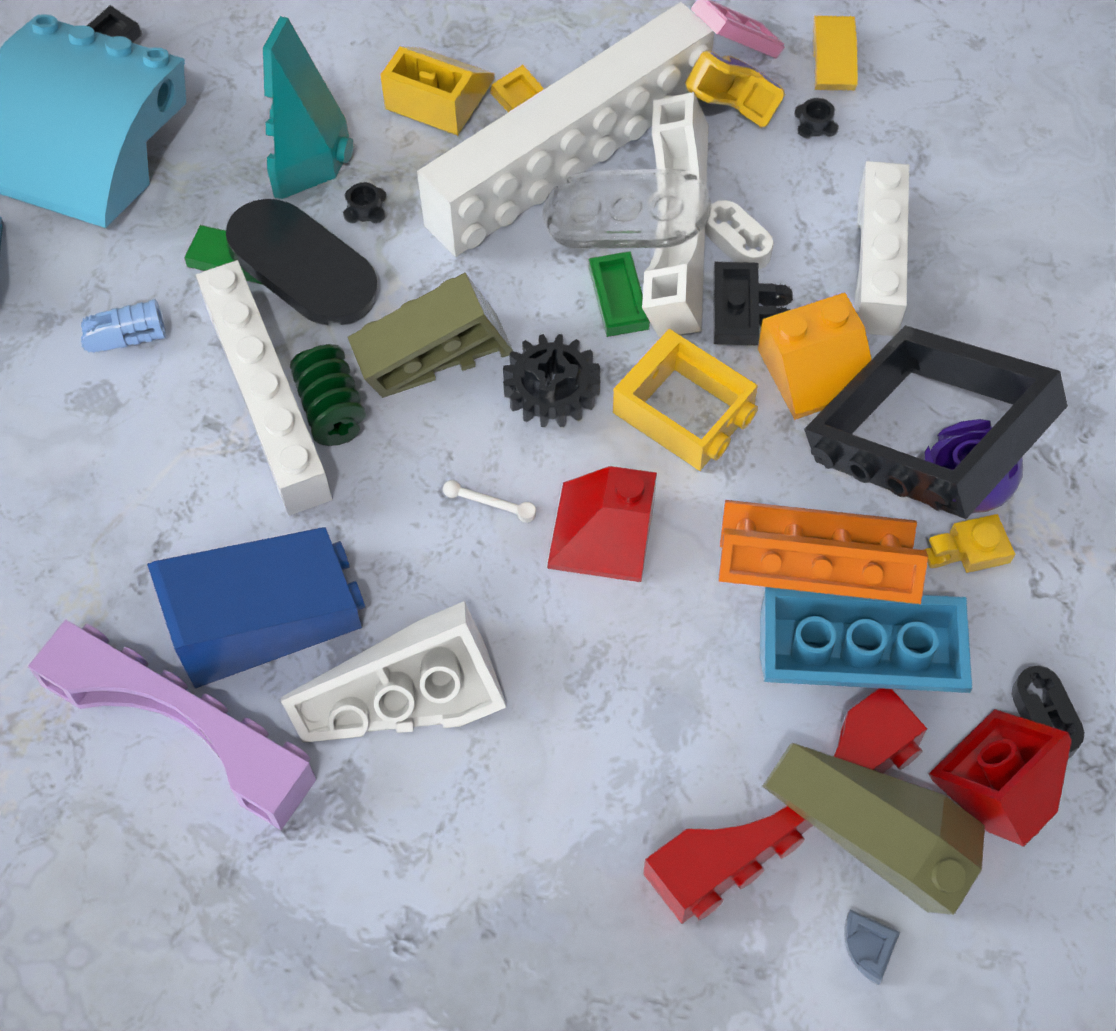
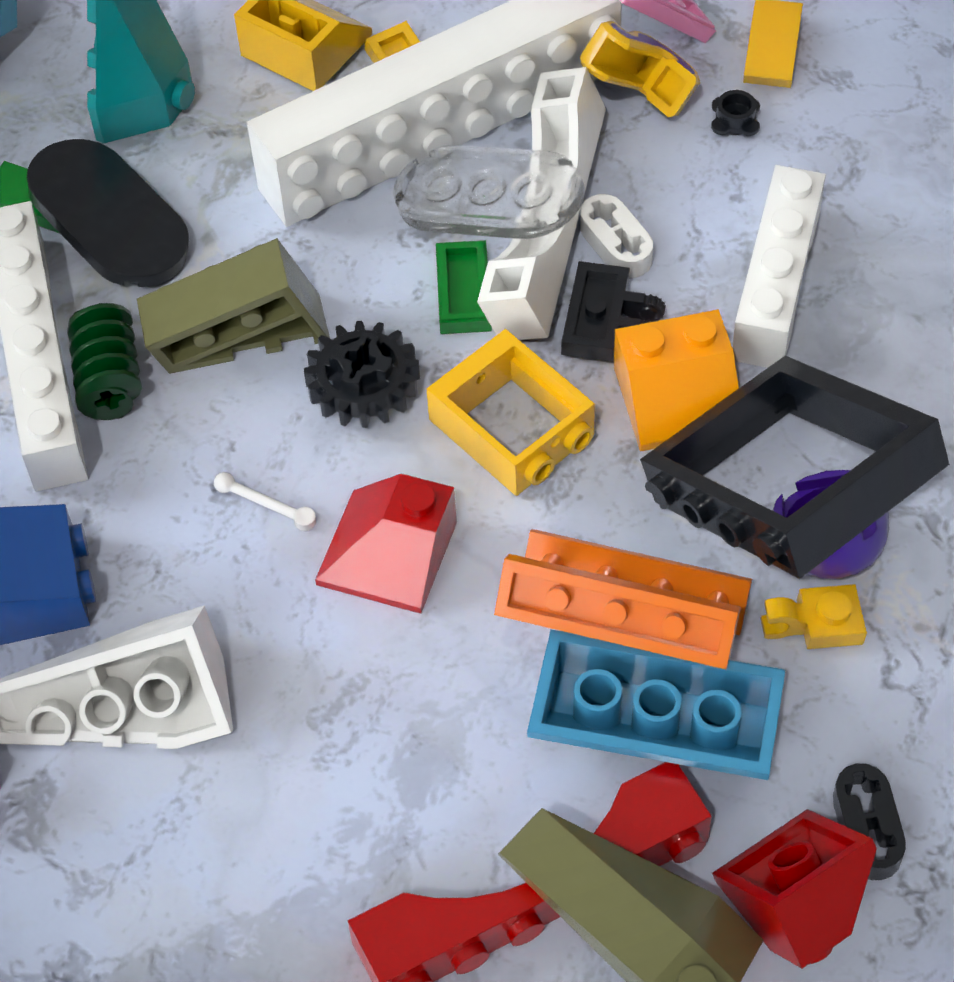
camera: 10 degrees right, 5 degrees down
black plate [343,182,387,223] -> none

